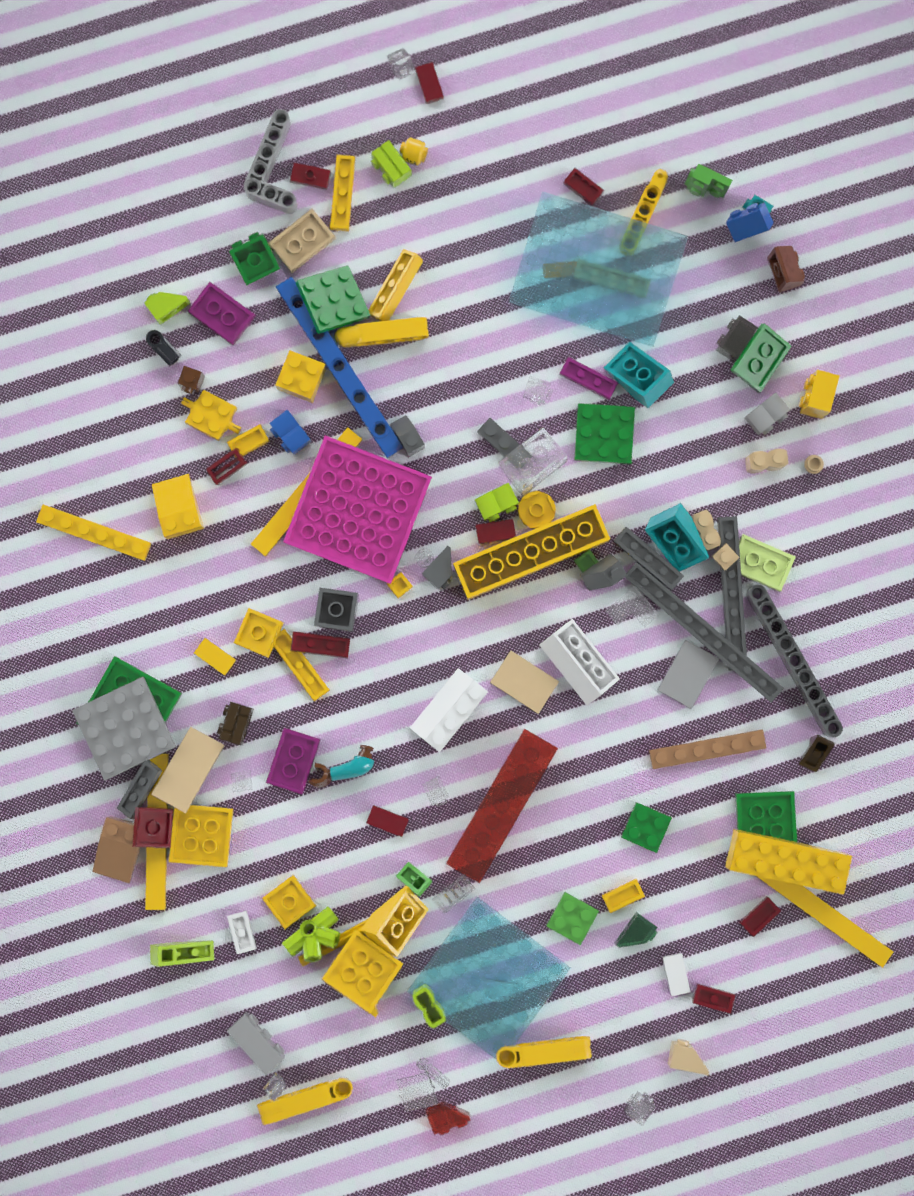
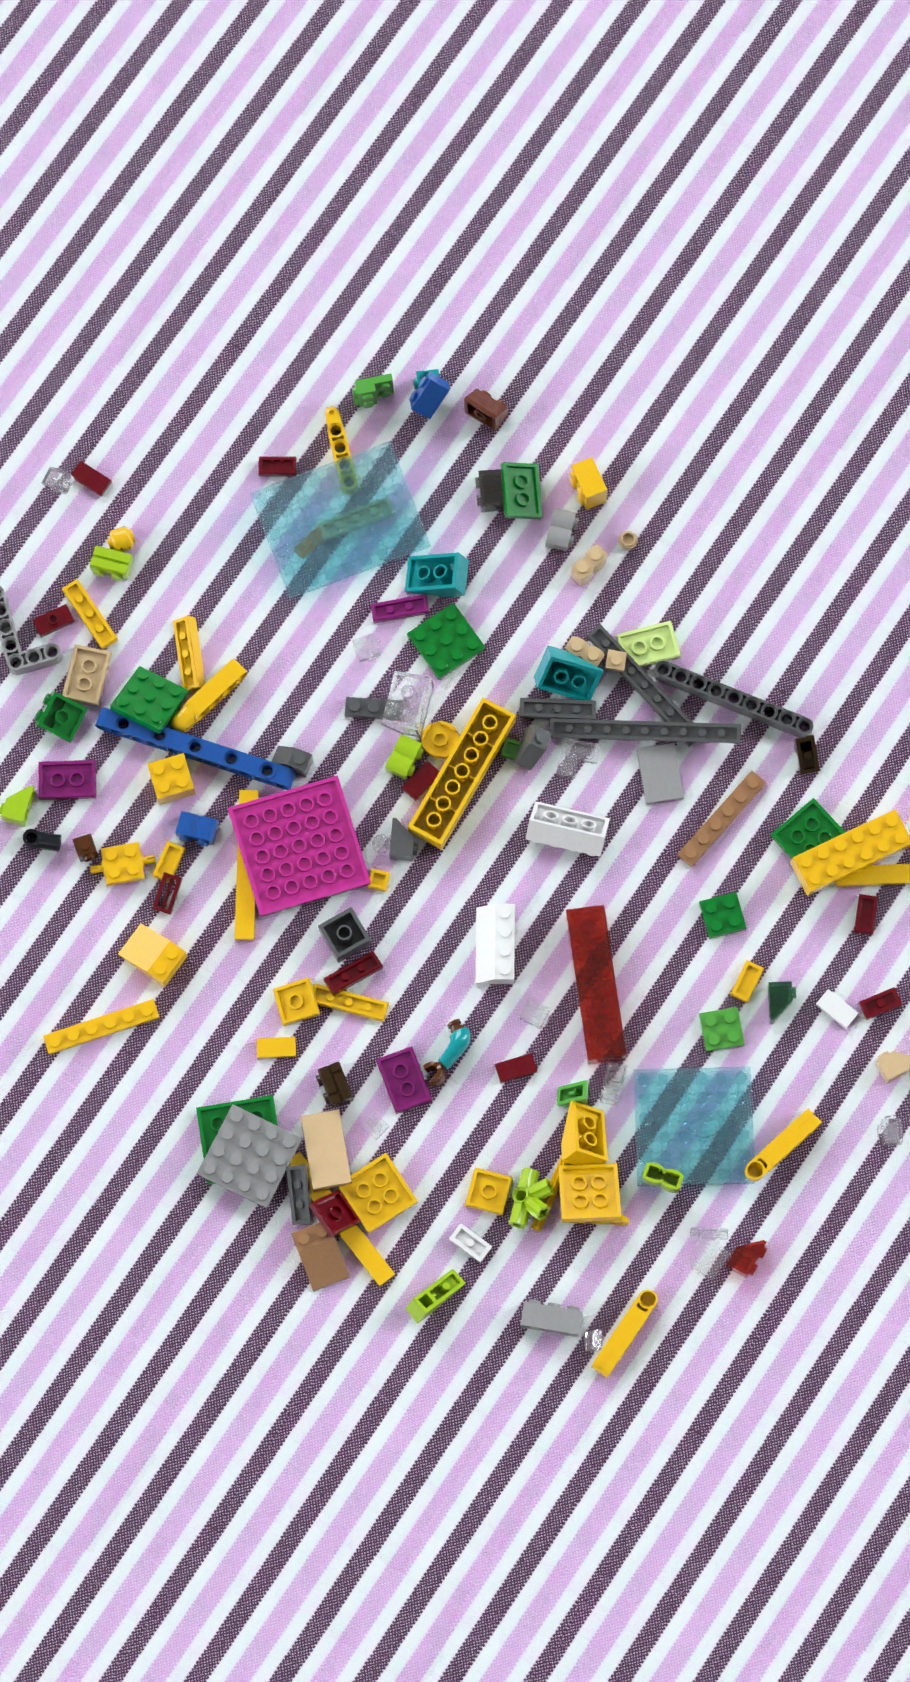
camera: 30 degrees left, 10 degrees down
tan tile [490,651,559,714] -> none

